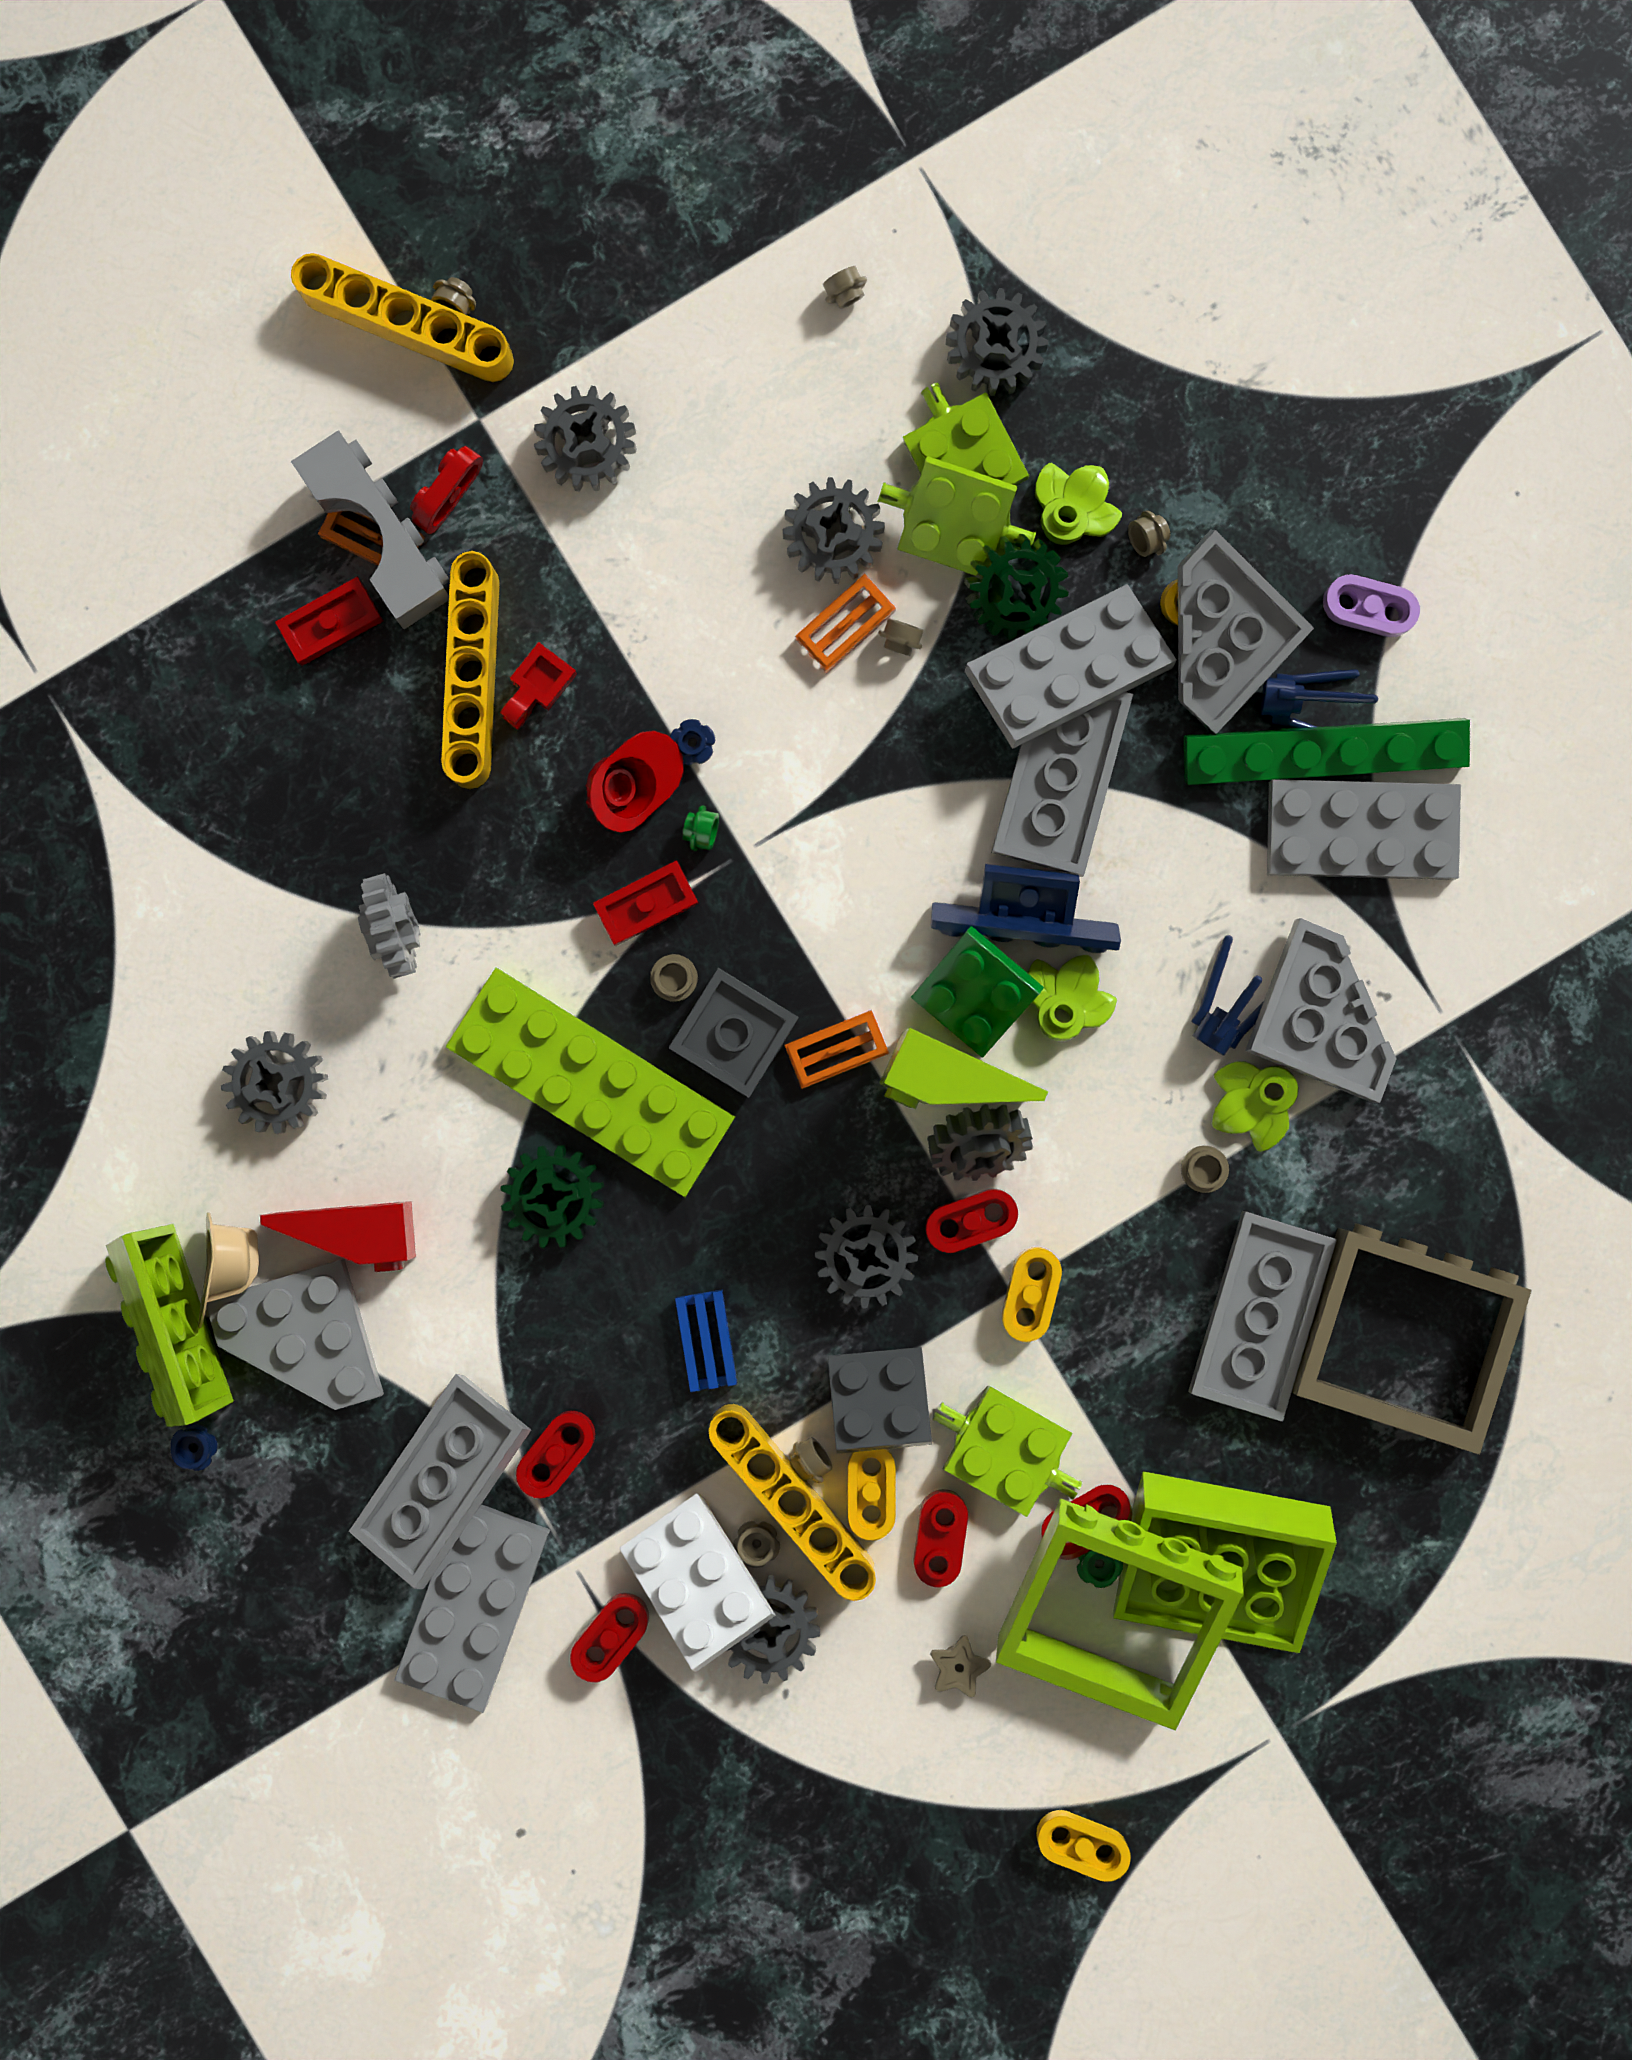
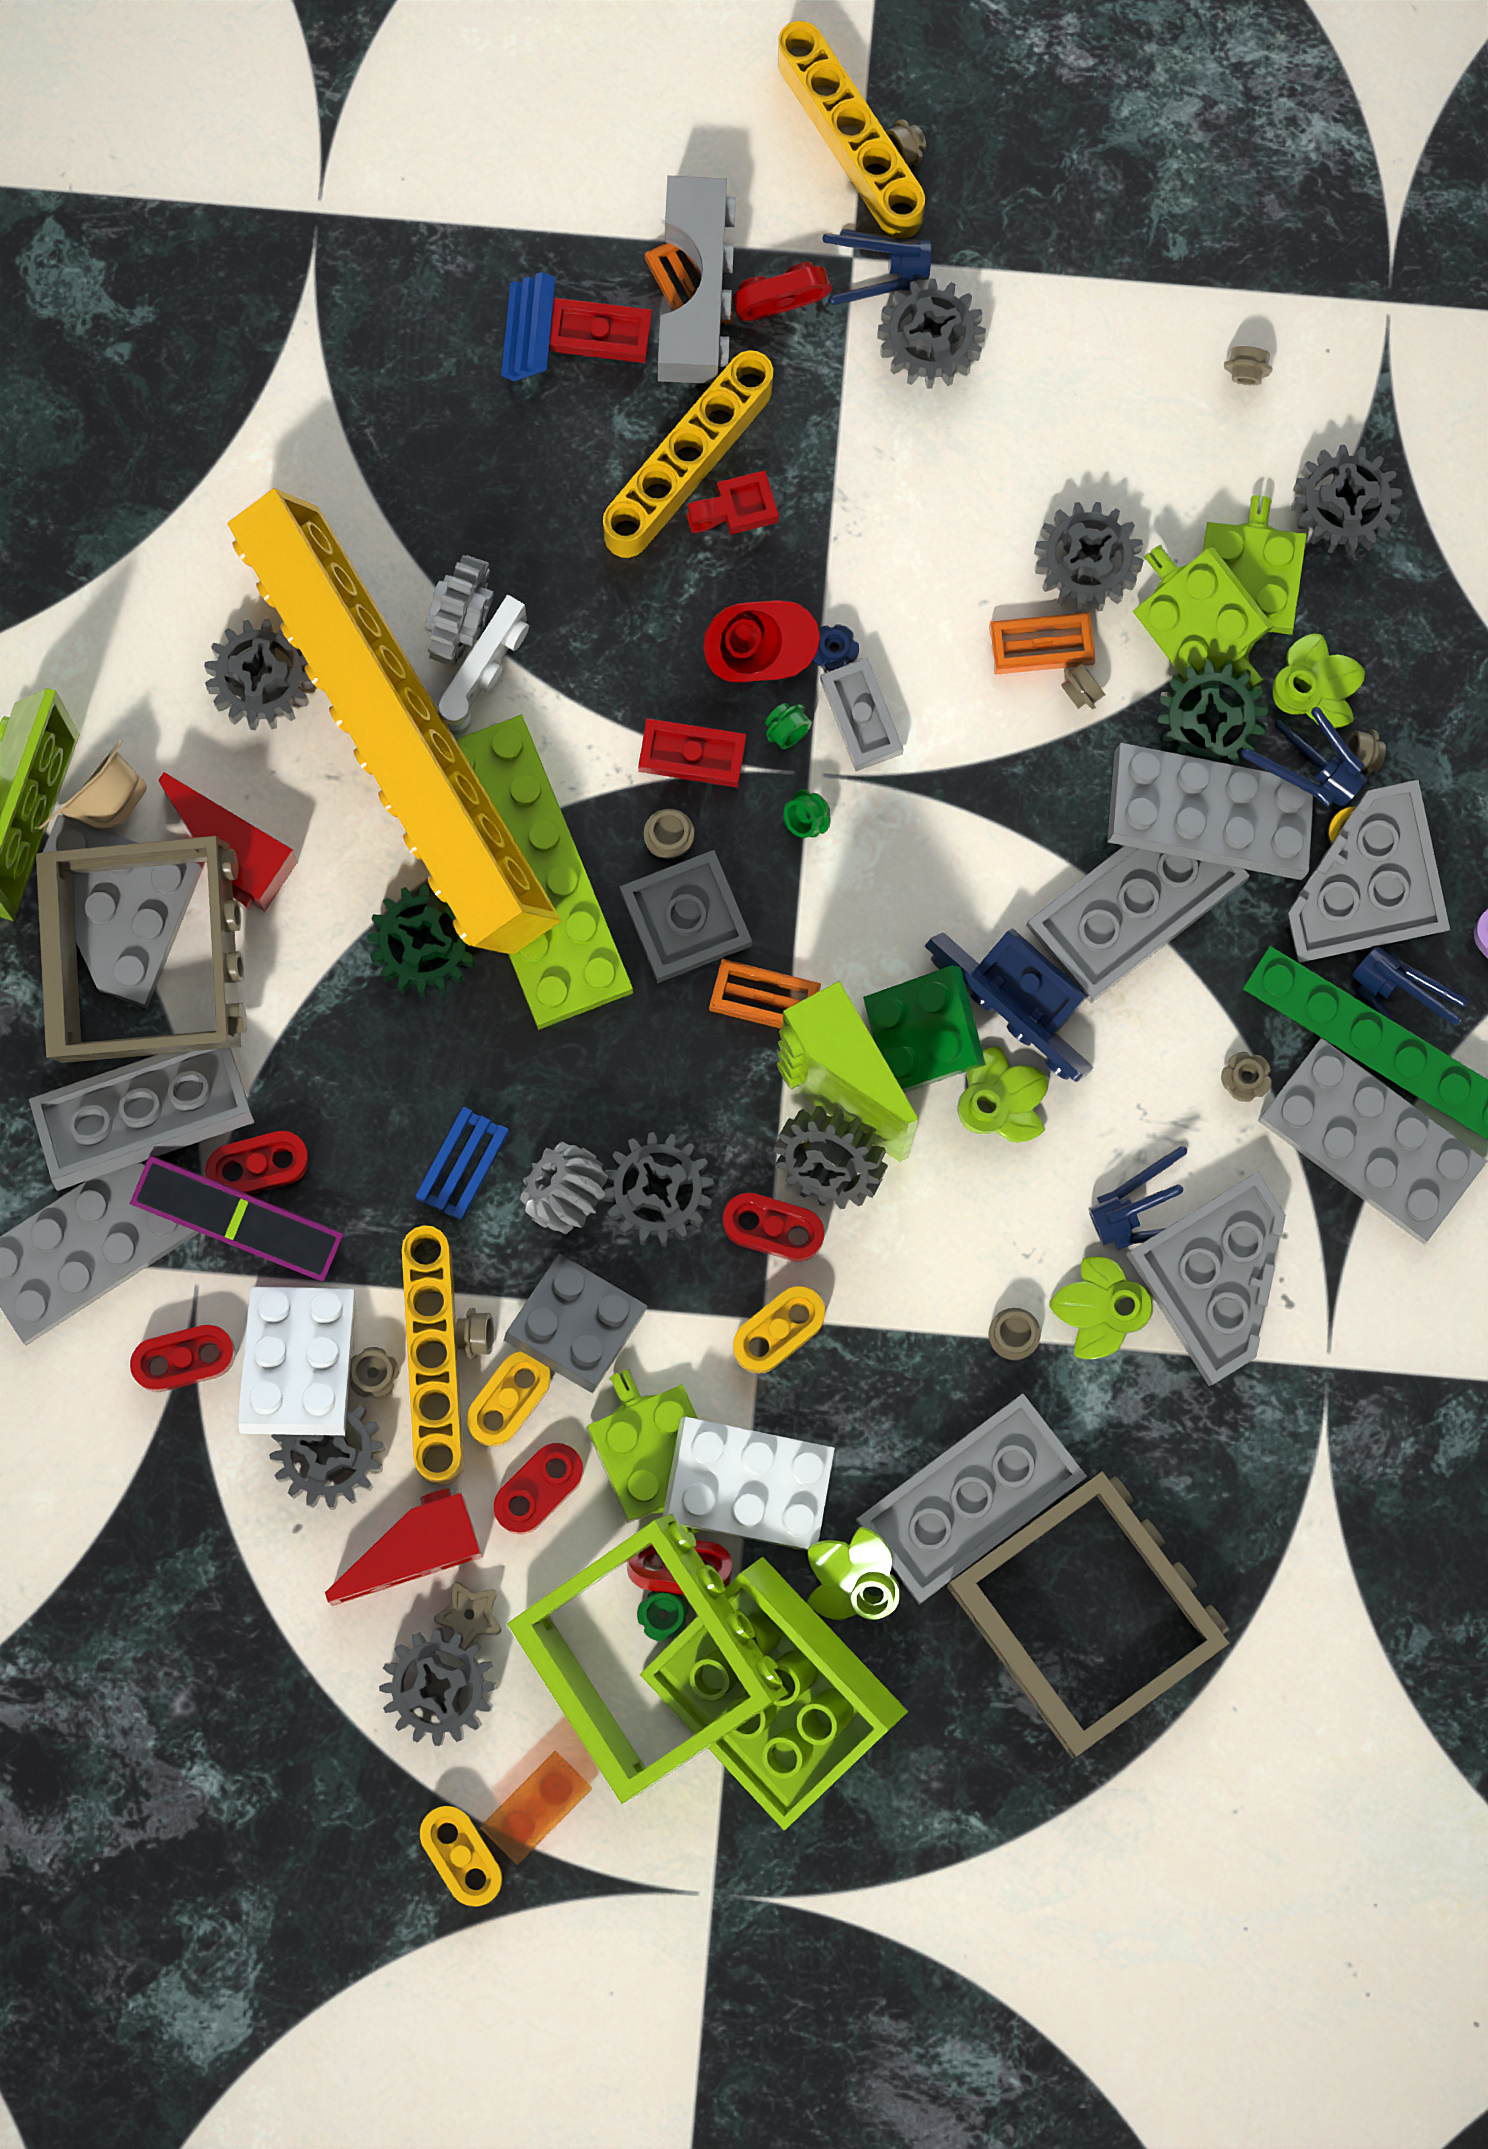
camera: 30 degrees right, 10 degrees down
none -> dark tan window [36,836,247,1063]
none -> black tile [129,1154,343,1282]
none -> yellow brick [227,488,562,955]
none -> red slope [325,1488,483,1606]
none -> dark grey gear [379,1628,497,1746]
none -> white plate [439,595,529,735]
none -> clear orange plate [480,1750,593,1866]
none -> blue tile [501,272,555,381]
none -> light grey gear [520,1142,608,1234]
none -> white plate [663,1417,835,1551]
none -> green plate [783,789,831,838]
none -> lime plate [807,1527,900,1620]
none -> light grey plate [820,658,904,771]
none -> dark blue plant [822,229,931,305]
none -> dark tan plate [1221,1052,1272,1102]
none -> dark blue plant [1241,707,1368,808]

